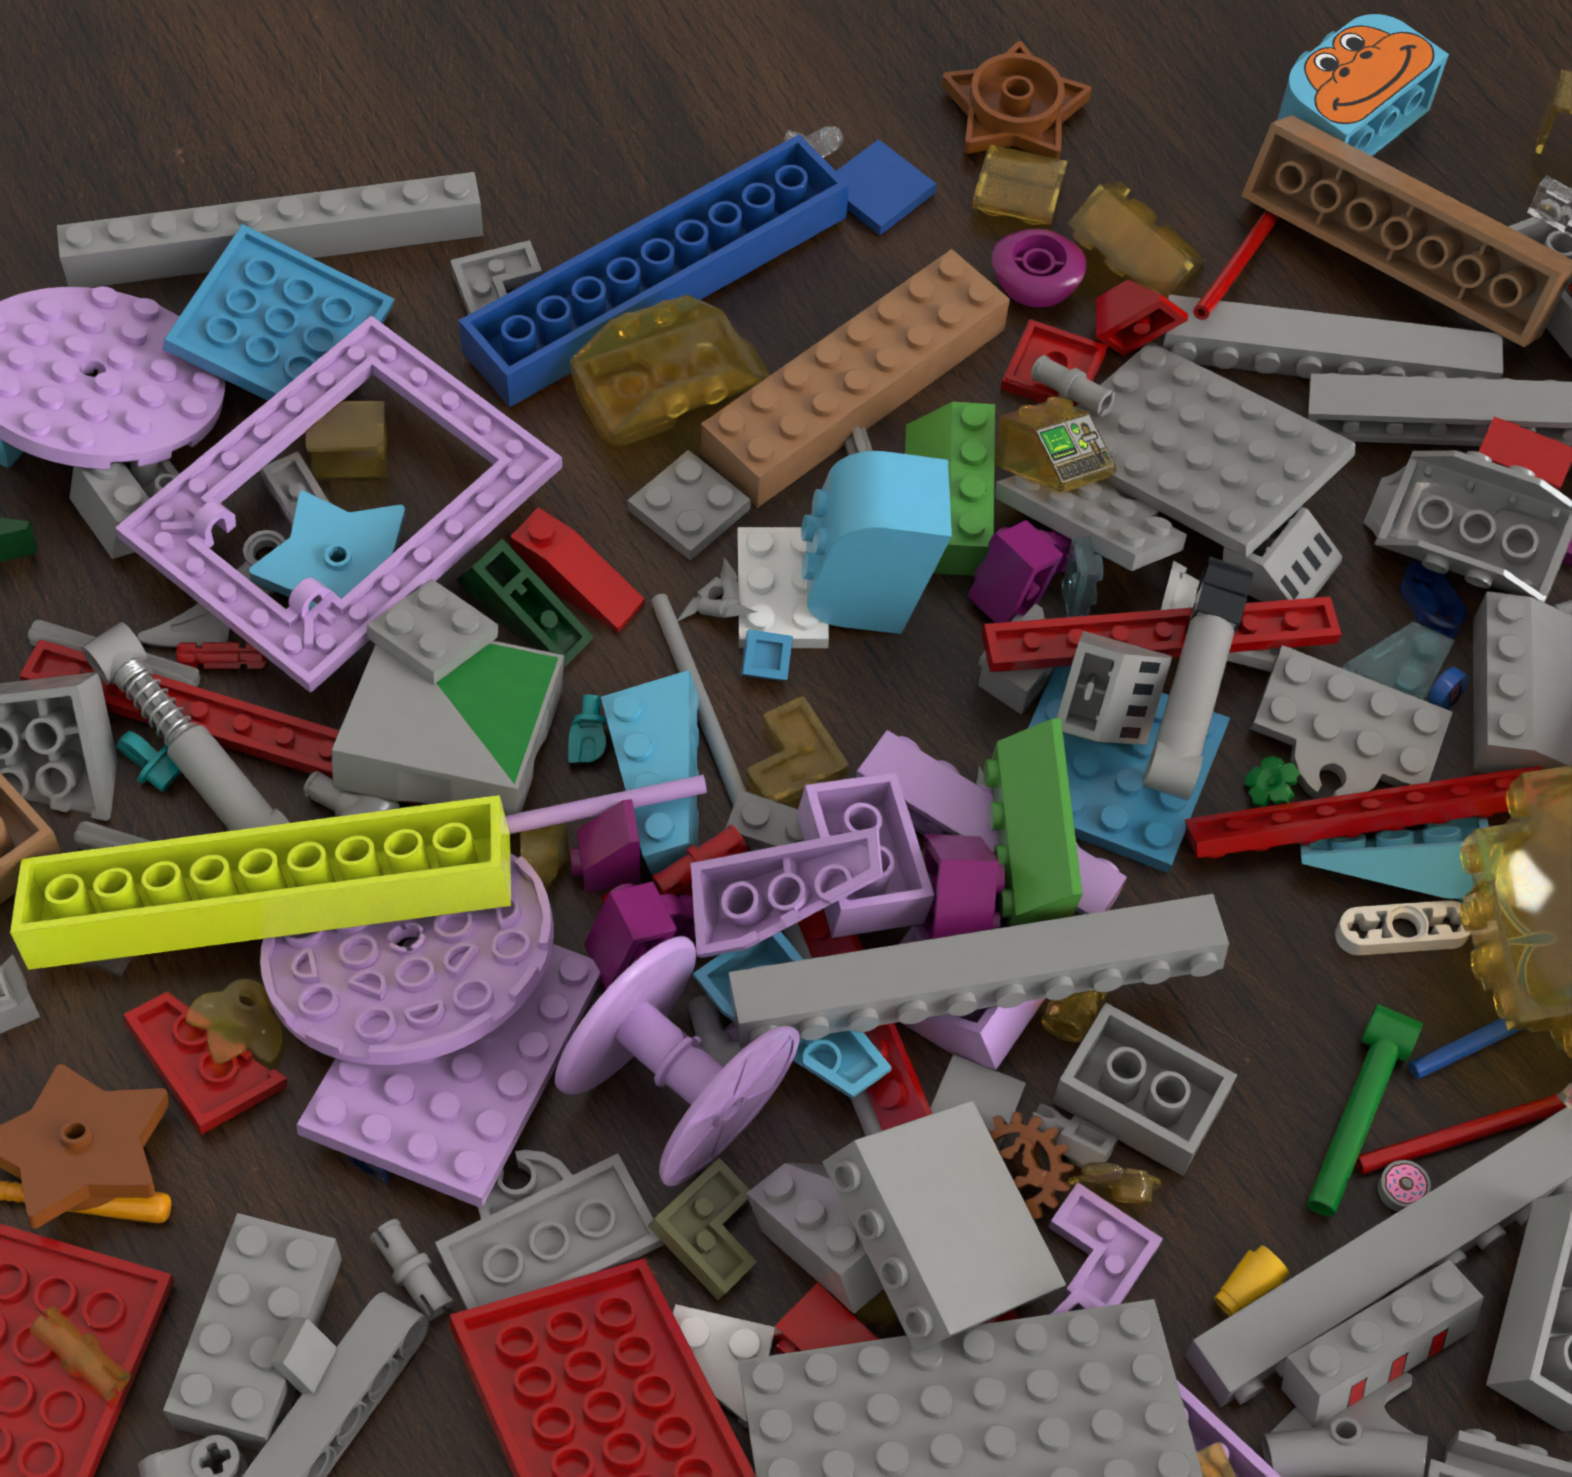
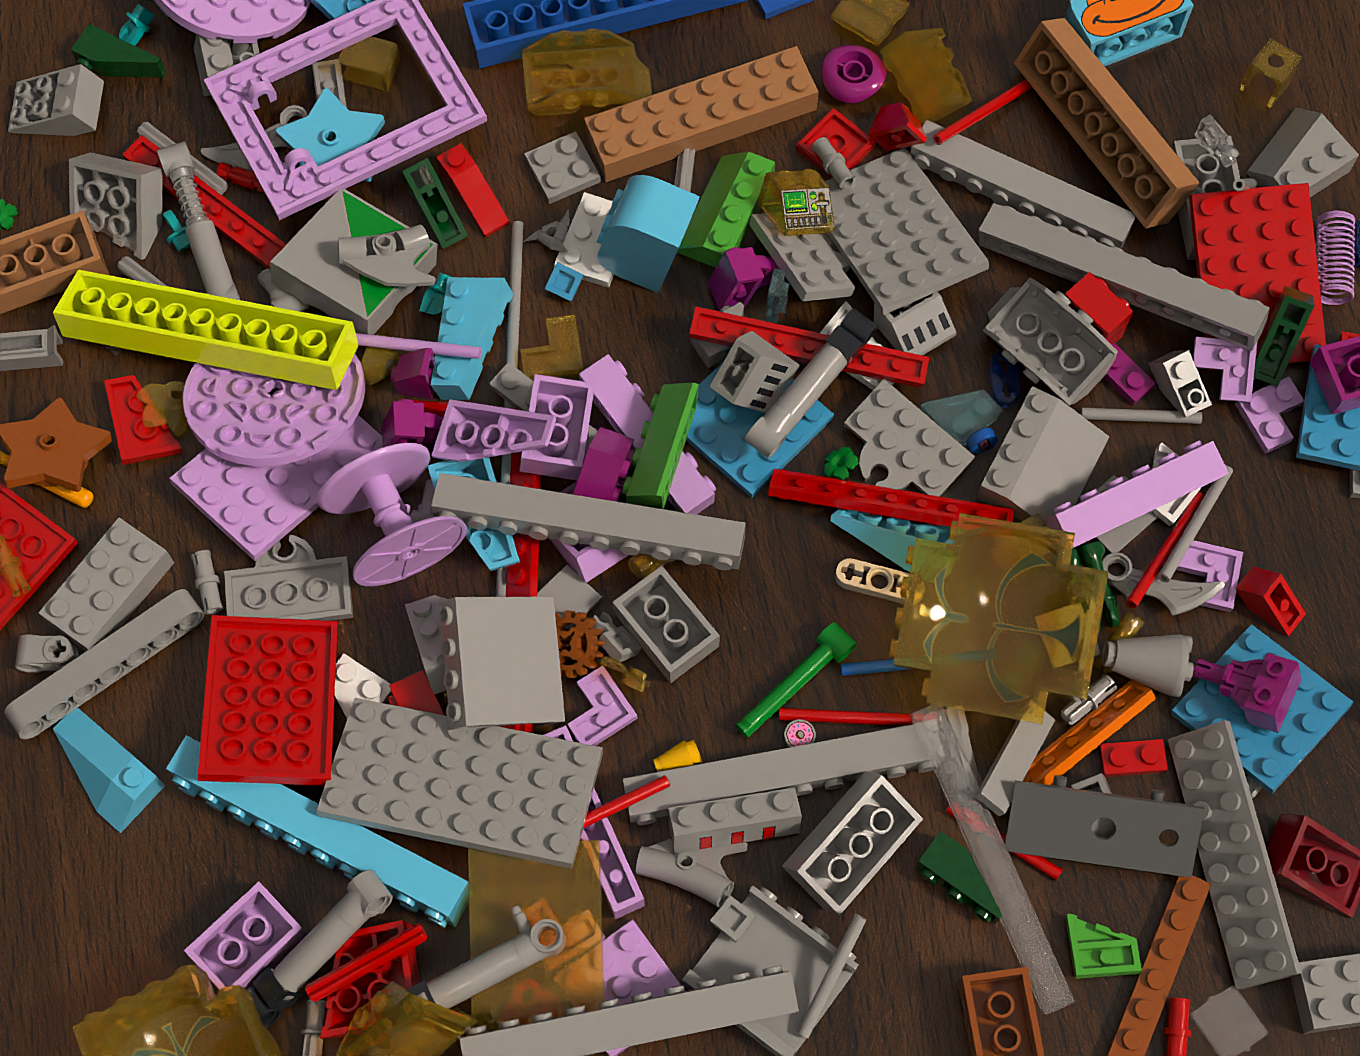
camera: 25 degrees right, 10 degrees up
light grey tile [270,1317,337,1393] -> none
light grey plate [367,579,498,685] -> none
olive plate [648,1158,757,1300] -> none
red pin [652,824,748,896] -> none
none -> light grey pin [338,224,436,287]
none -> red piece [583,775,670,829]

